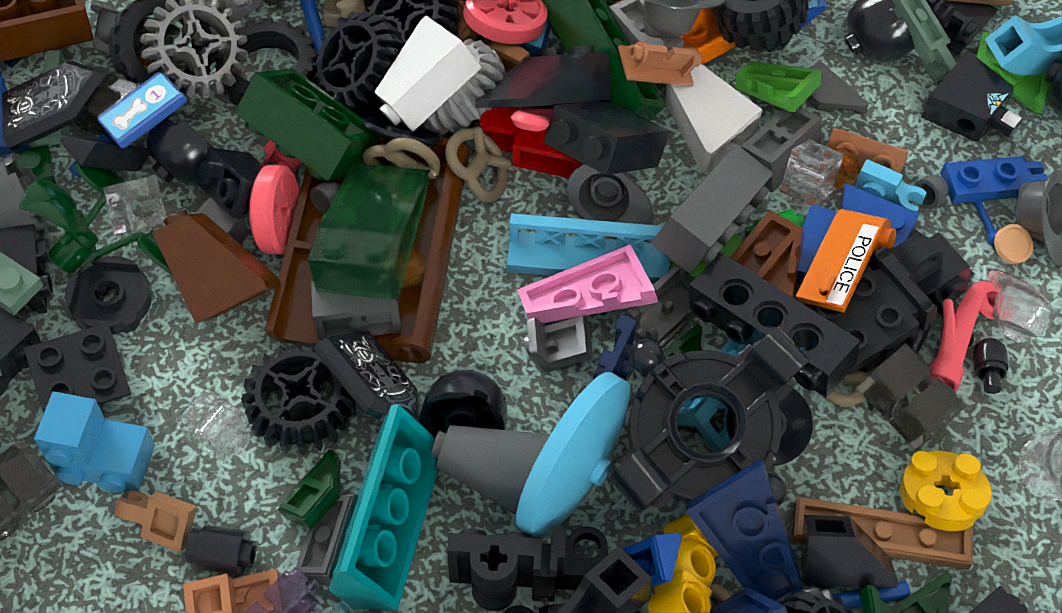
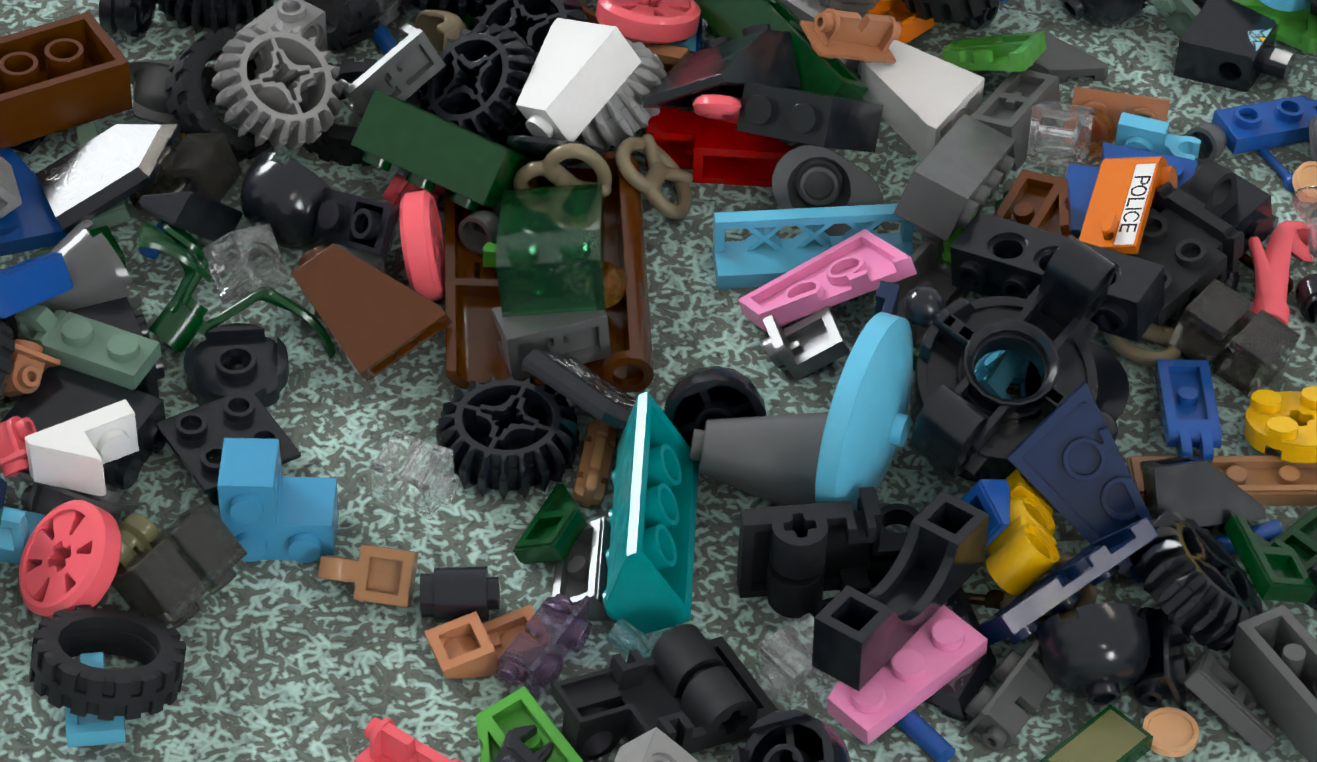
camera: 10 degrees left, 15 degrees down
slope [98,72,187,149] -> none
none -> dark grey hinge [337,23,446,119]
none -> medium nougat axle [572,421,618,508]
none -> blue hinge [1155,359,1222,462]

